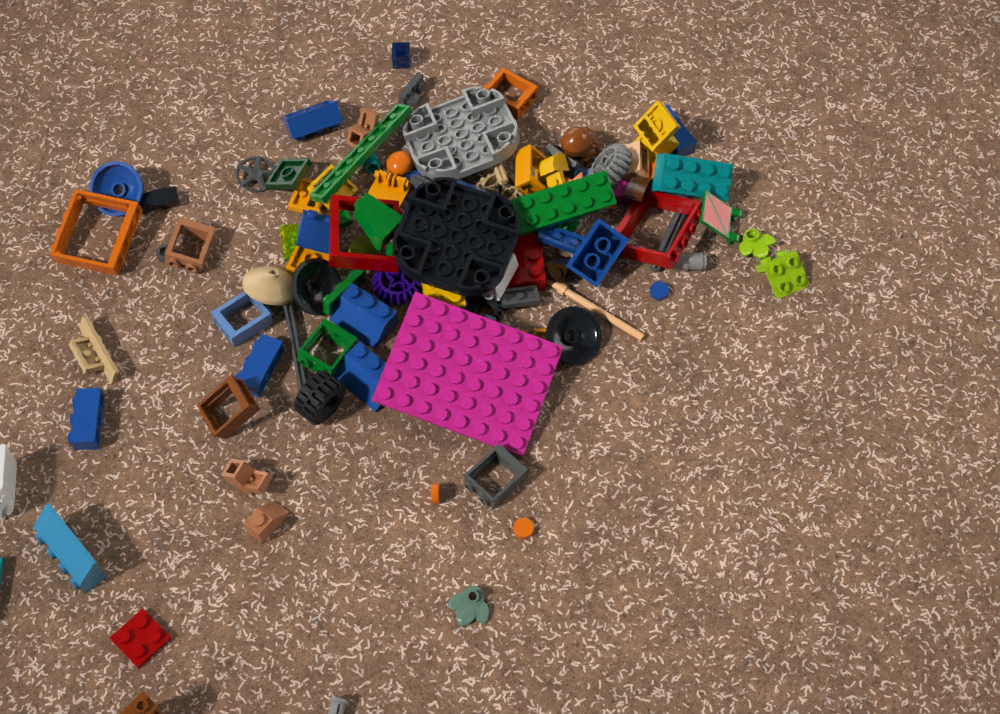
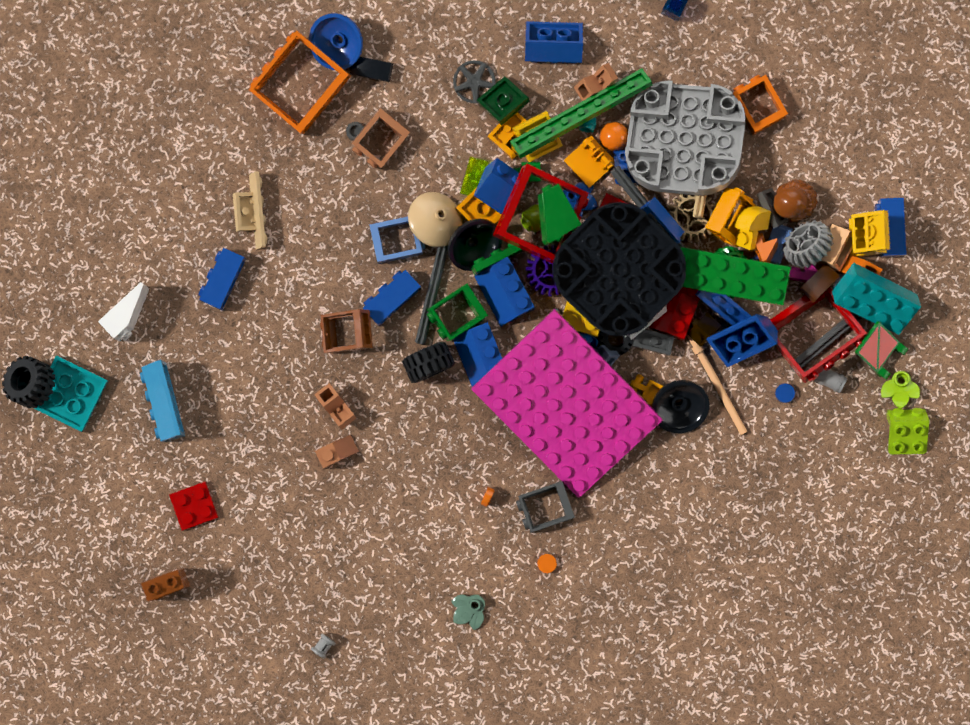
camera: 30 degrees right, 25 degrees up
dark grey hinge [399,72,425,107] -> none

